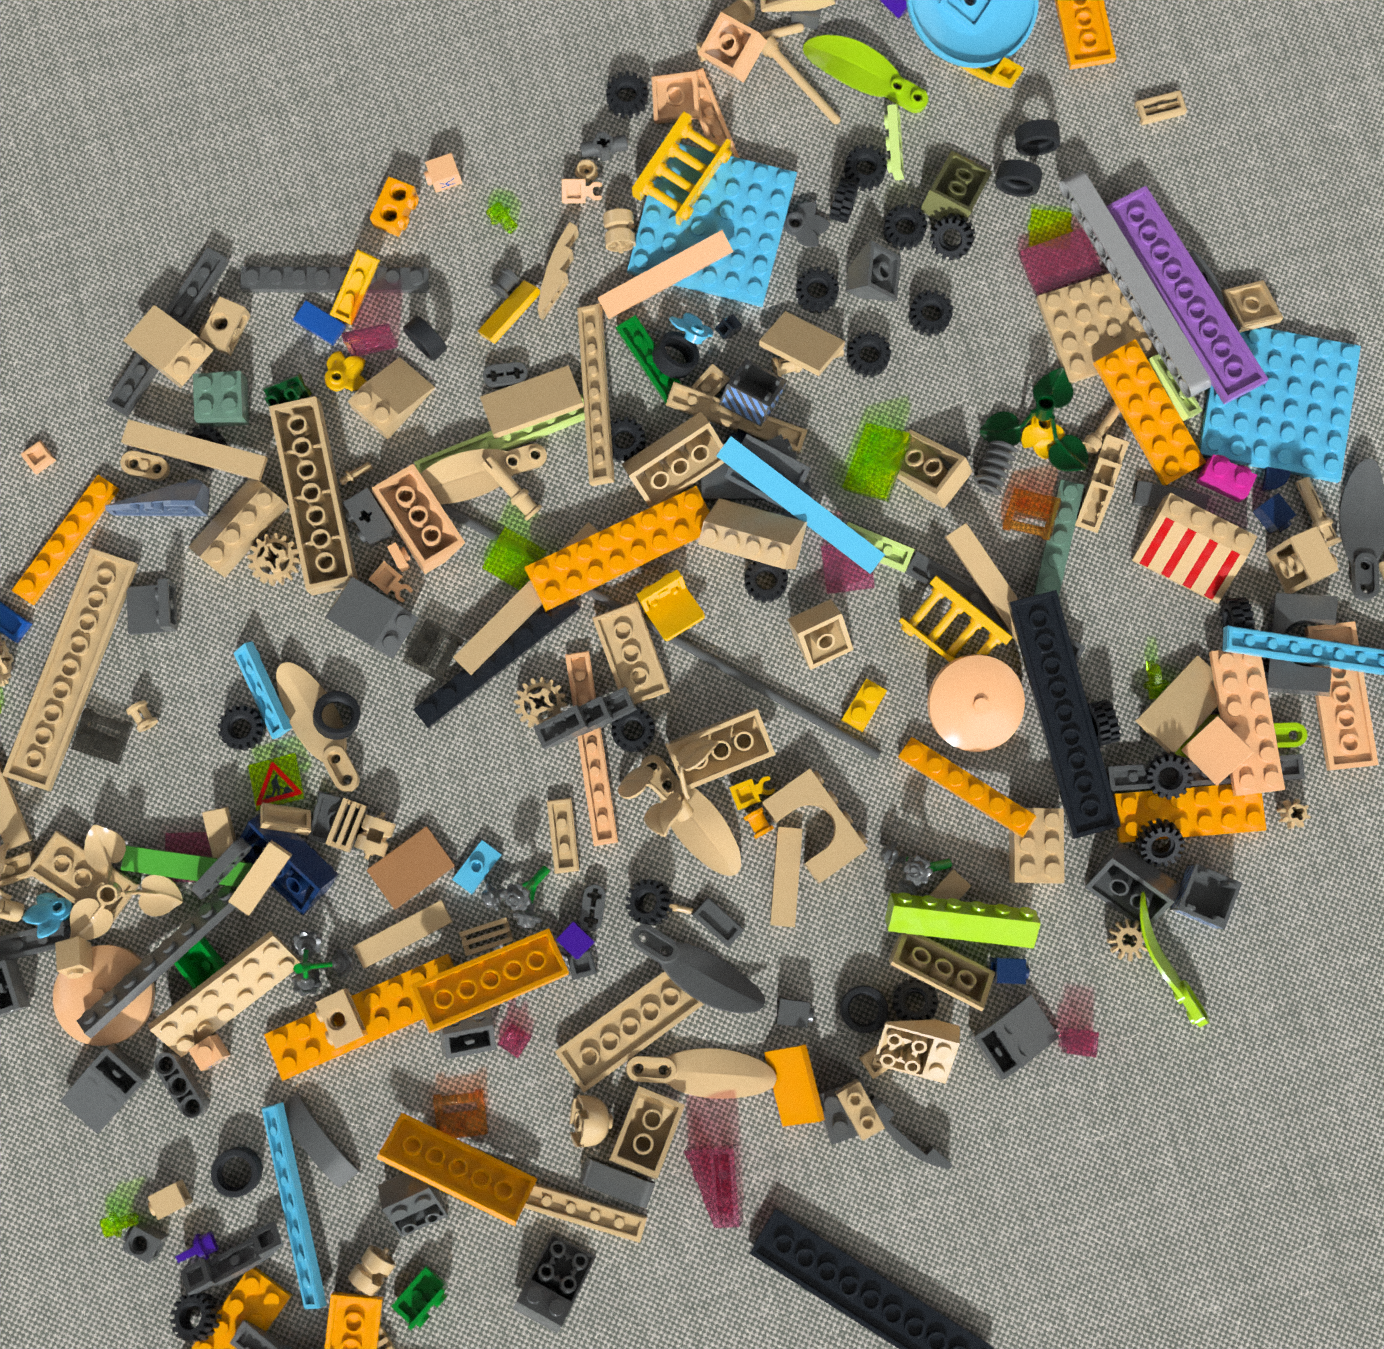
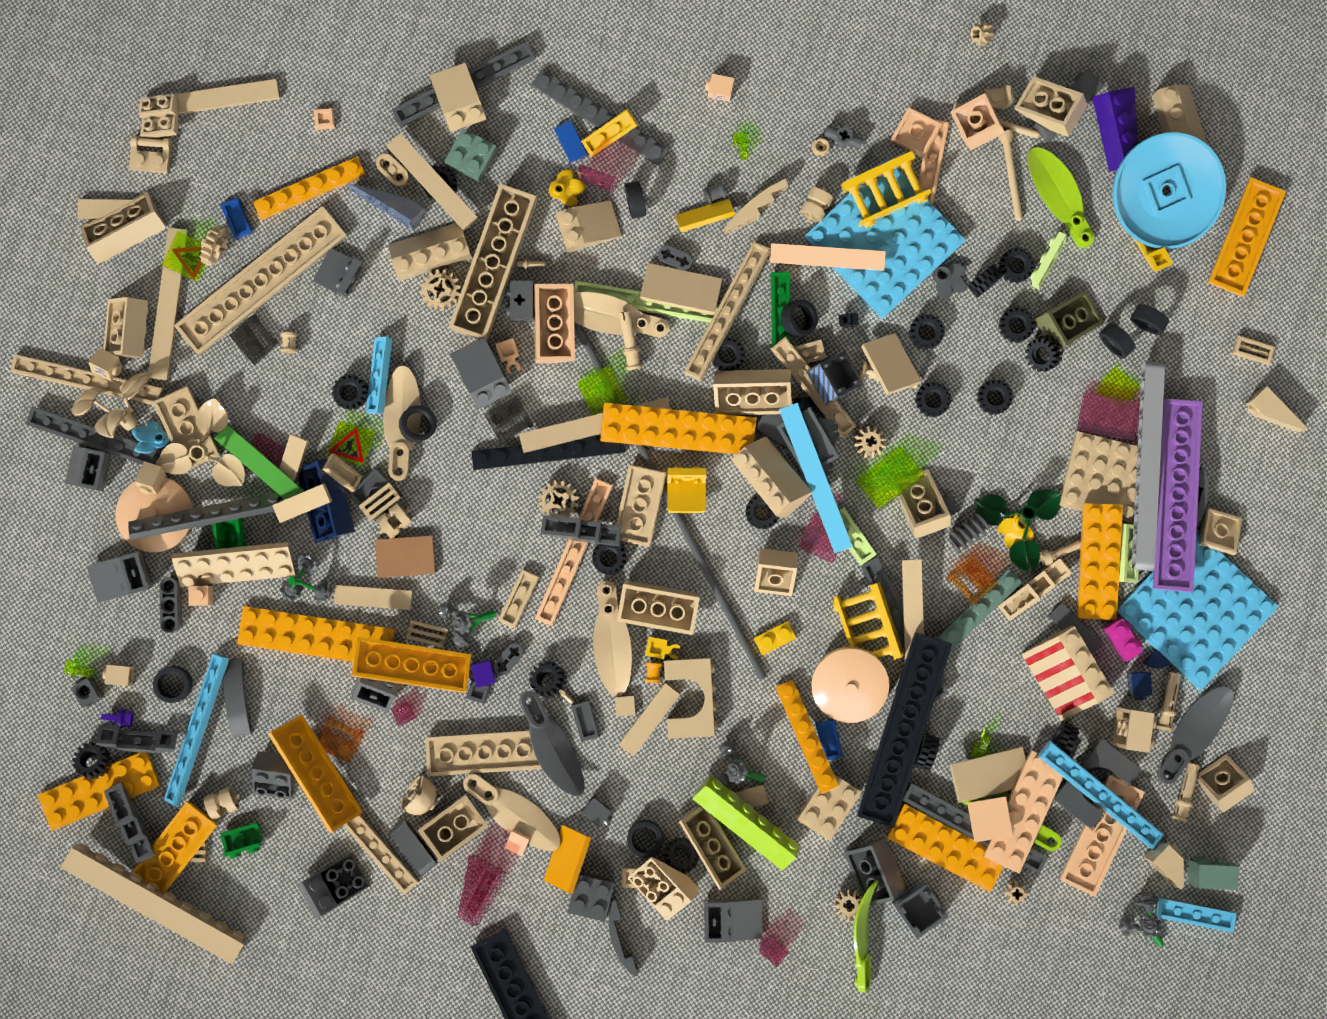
camera: 30 degrees right, 5 degrees up
dark grey beam [191,838,251,899] -> none
tan brick [199,296,251,356] -> none
dark green hips [263,373,312,406] -> none
tan brick [315,988,368,1049] -> none
light orange brick [370,176,419,237] -> none
light nougat plate [387,542,411,572] -> none
medium azure plate [452,840,502,894] -> none
light nougat plate [561,178,602,203] -> none
black tyre [606,71,648,119] -> none
tan plant [618,739,719,837] -> none
medium azure plate [669,313,714,344] -> none
tan brick [835,1079,885,1141] -> none
dark grey slope [846,240,901,302] -> none
dark blue brick [990,957,1030,984] -> none
black tyre [1135,818,1185,867] -> none
black tyre [1145,752,1193,799] -> none
none -> light nougat tile [505,829,531,856]
none -> tan tile [615,696,636,717]
none -> blue tile [815,719,843,760]
none -> tan gear [854,426,887,459]
none -> tan slope [1246,386,1307,432]

